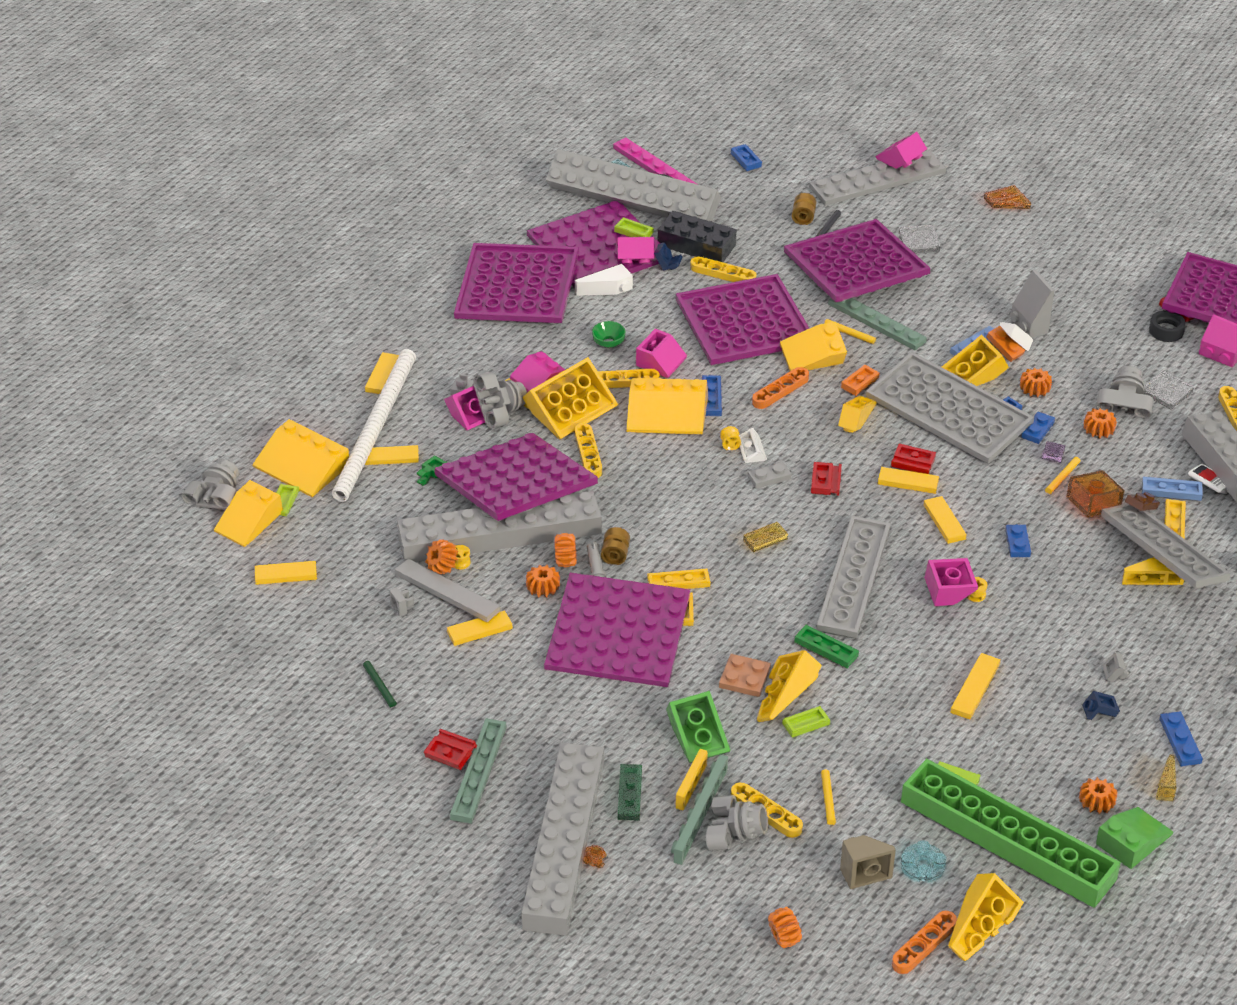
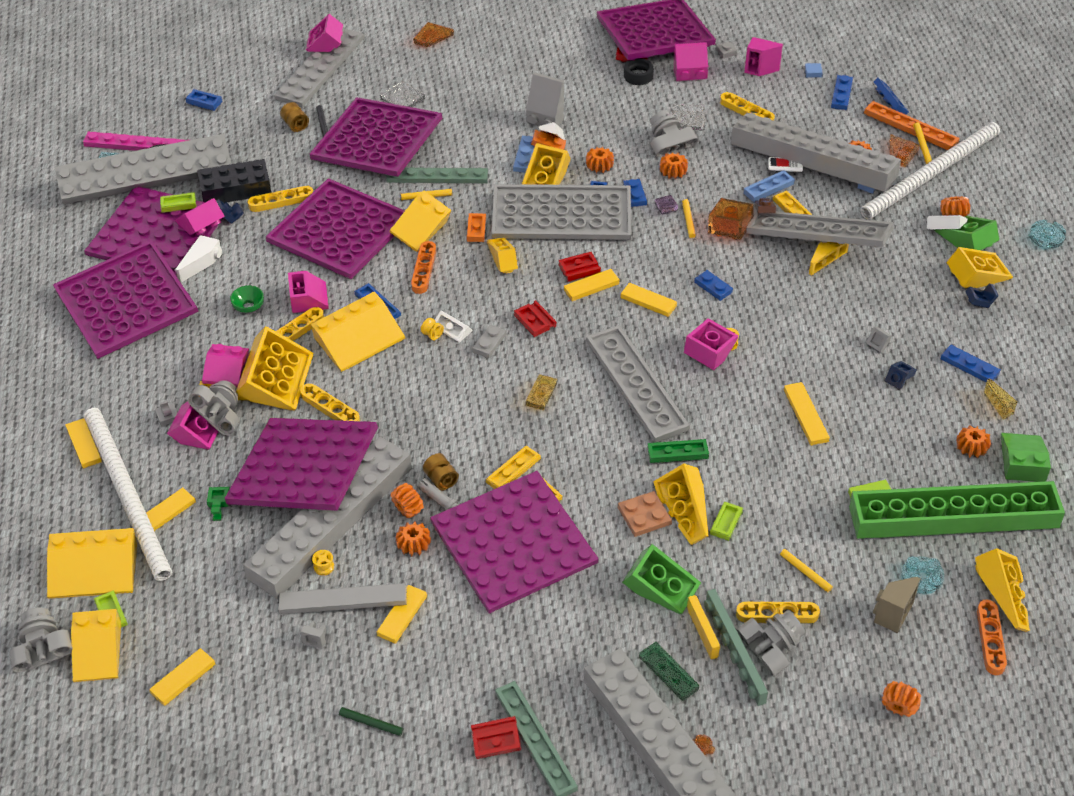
camera: 40 degrees left, 5 degrees up
orange gear [425,539,459,574] -> none

